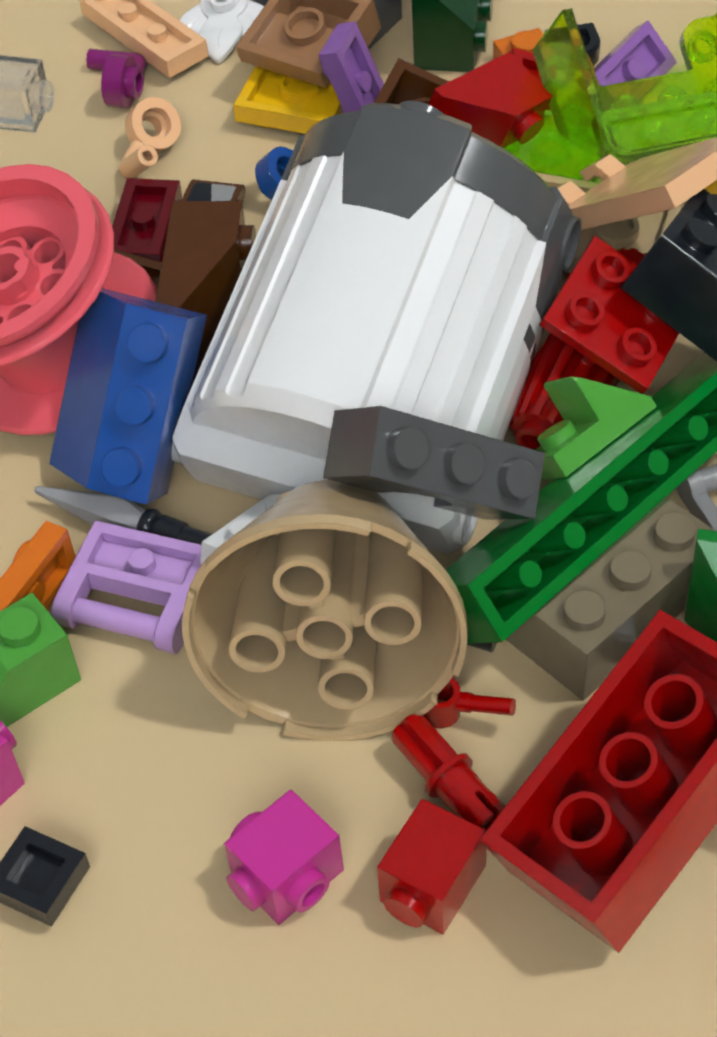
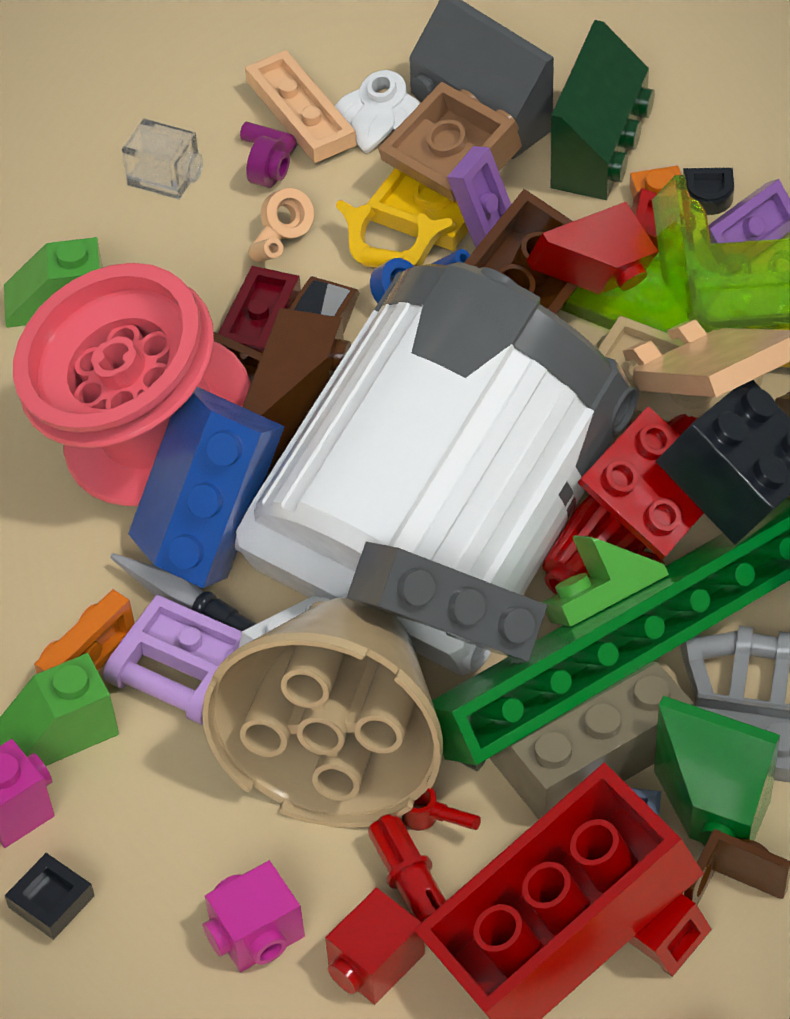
camera: 10 degrees right, 0 degrees up
none -> yellow helmet [336,200,456,268]

